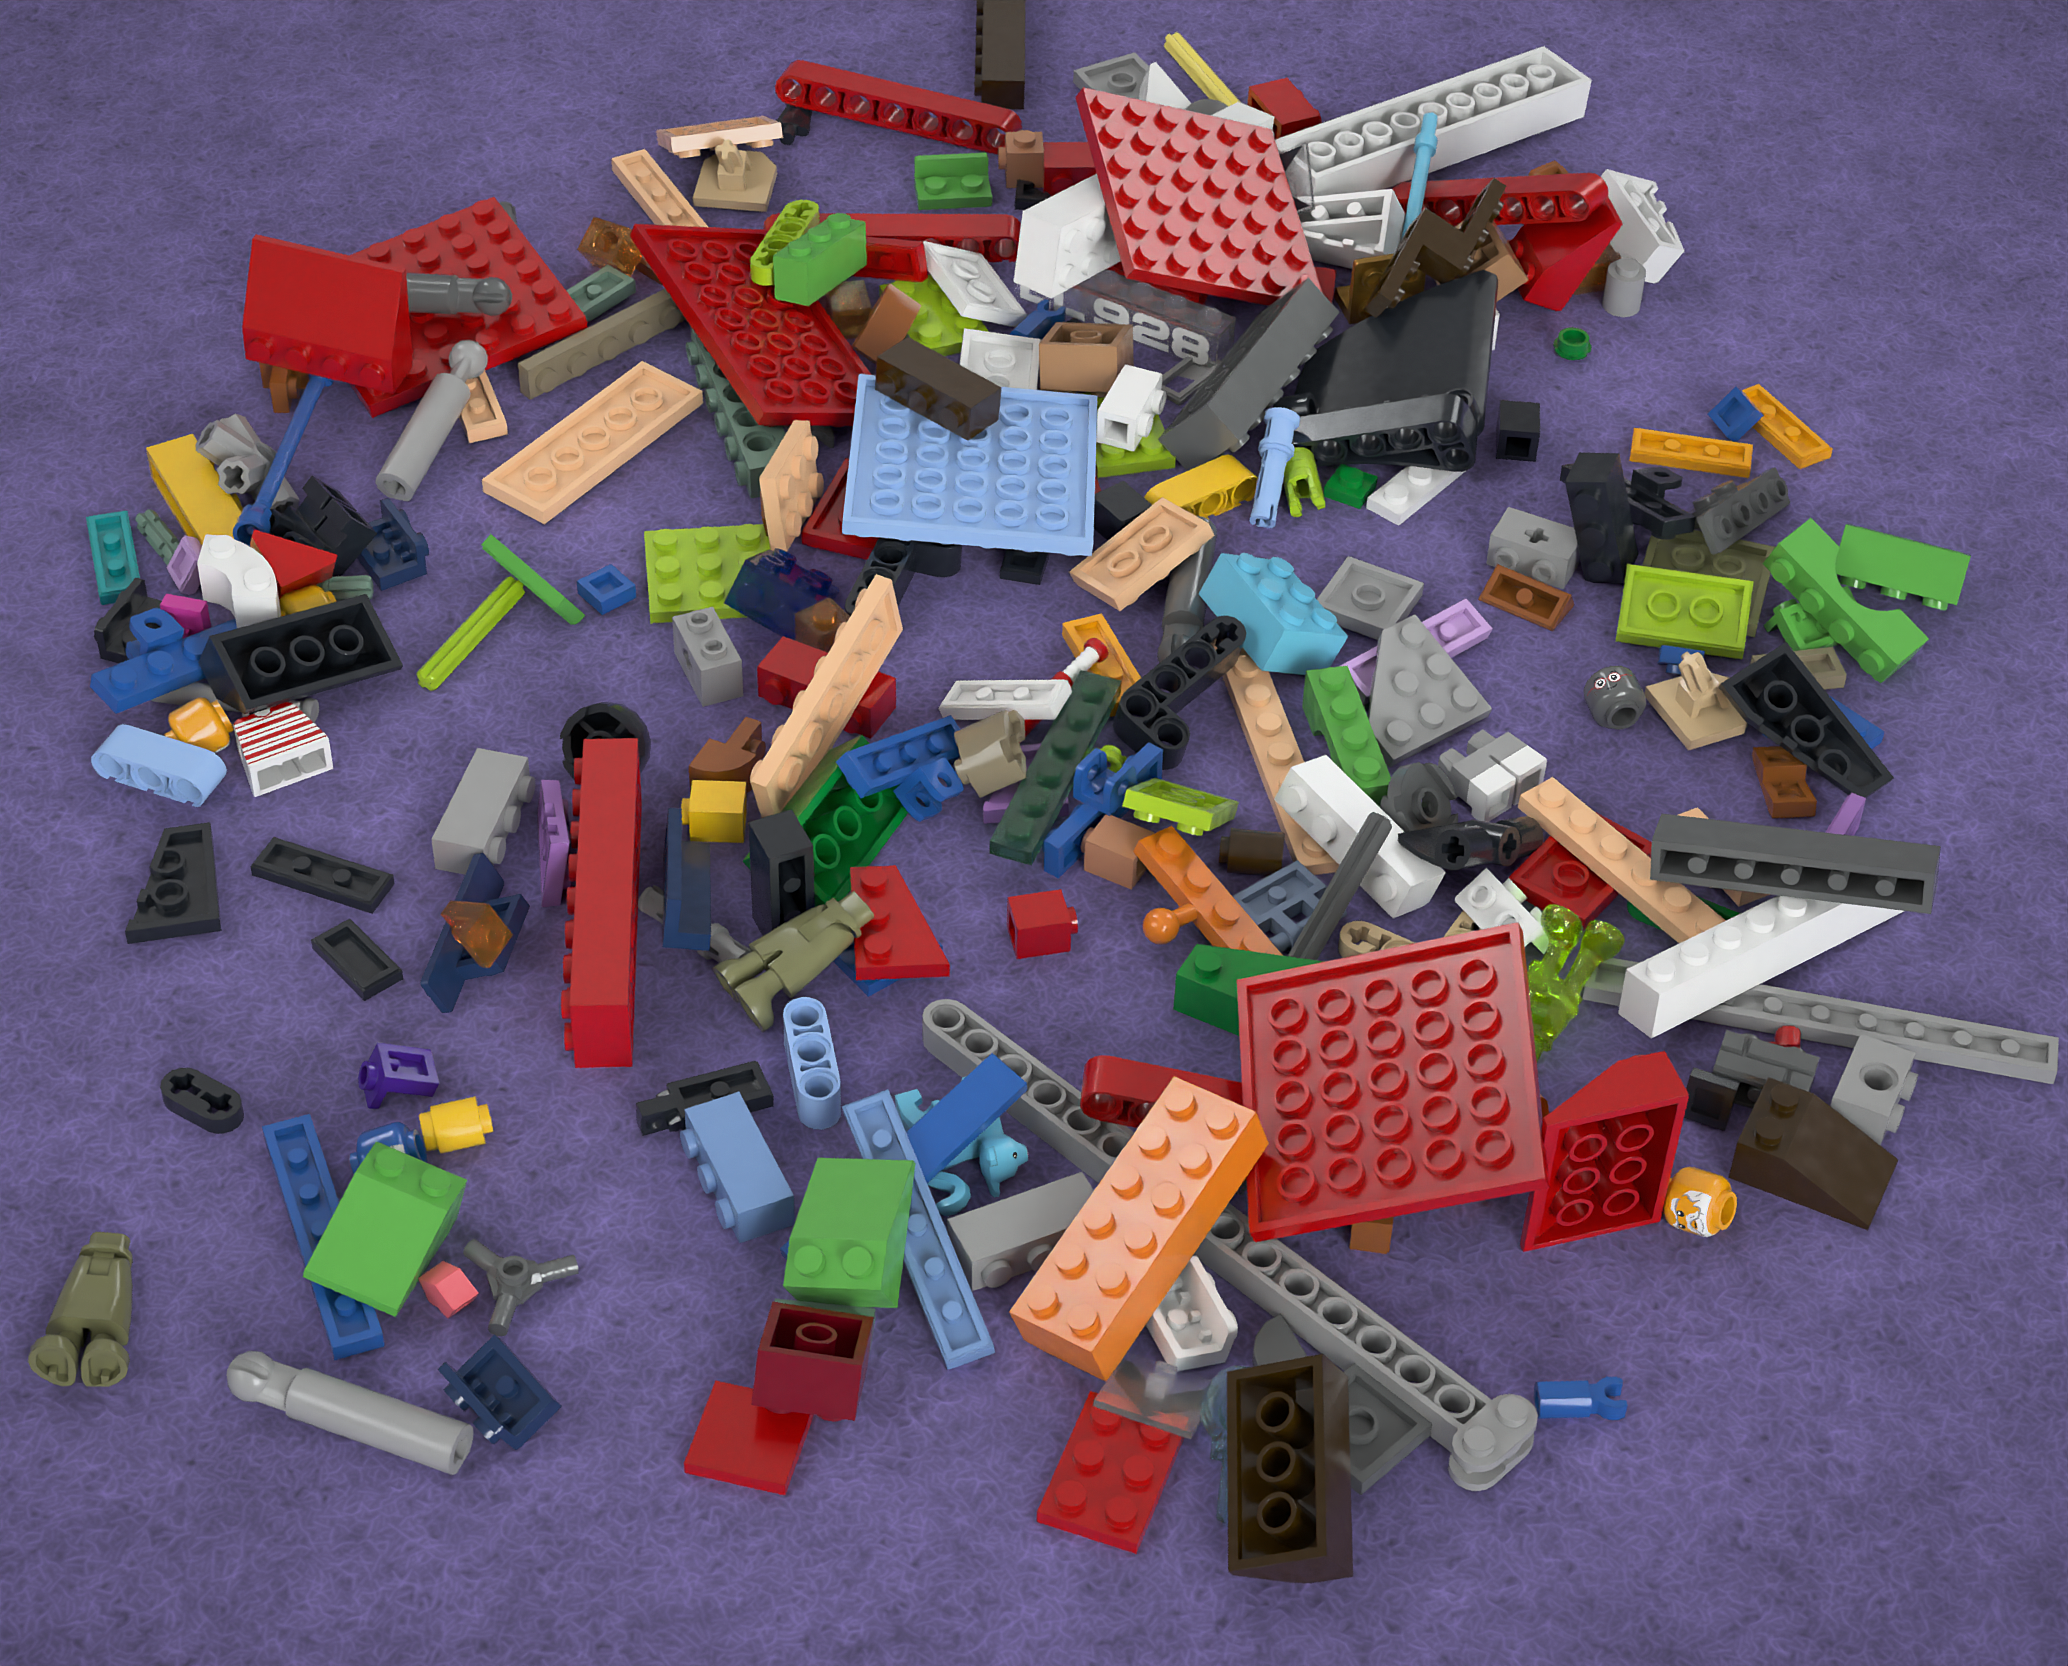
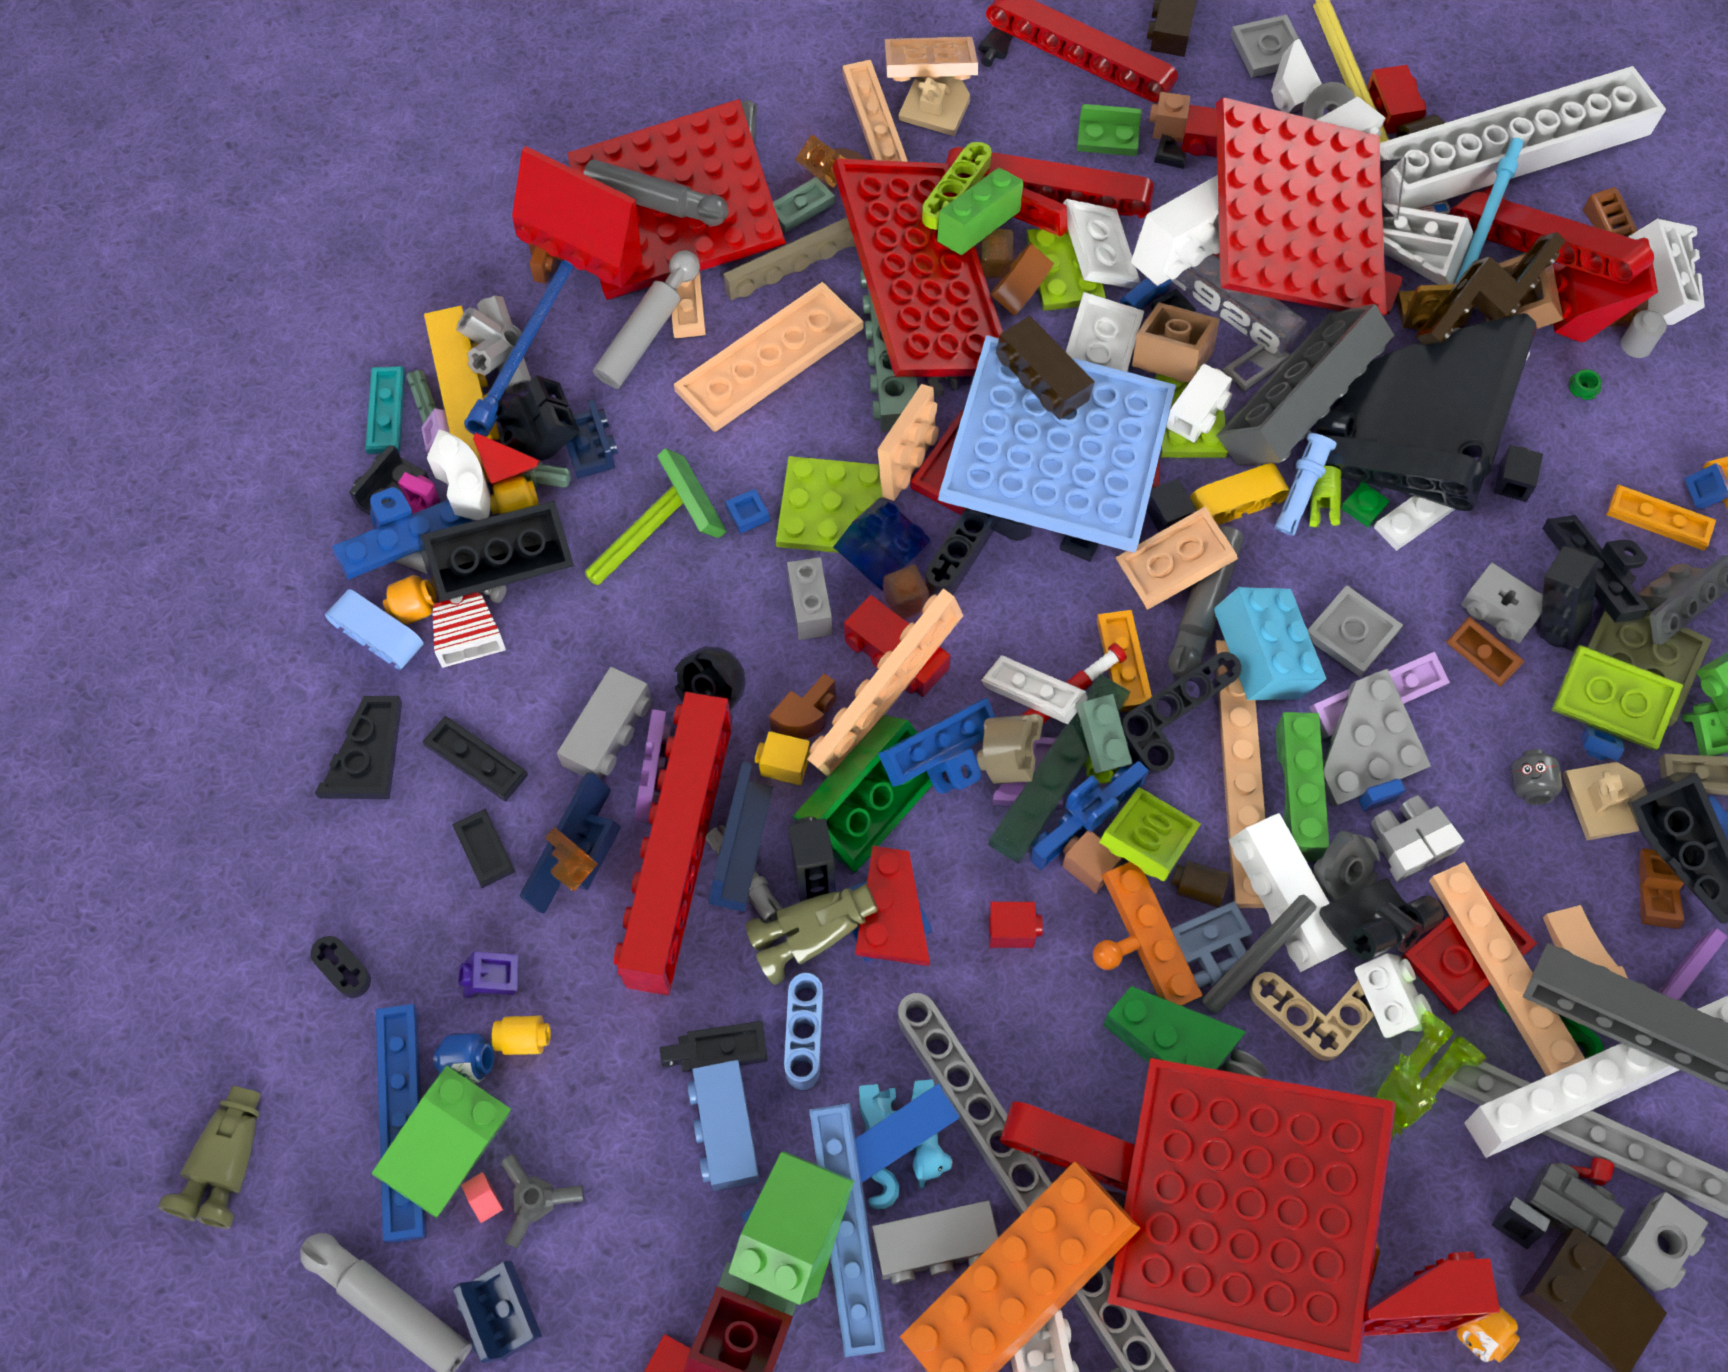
camera: 15 degrees right, 20 degrees up
none -> sand green plate [1076,694,1132,773]
none -> blue tile [1359,779,1405,812]

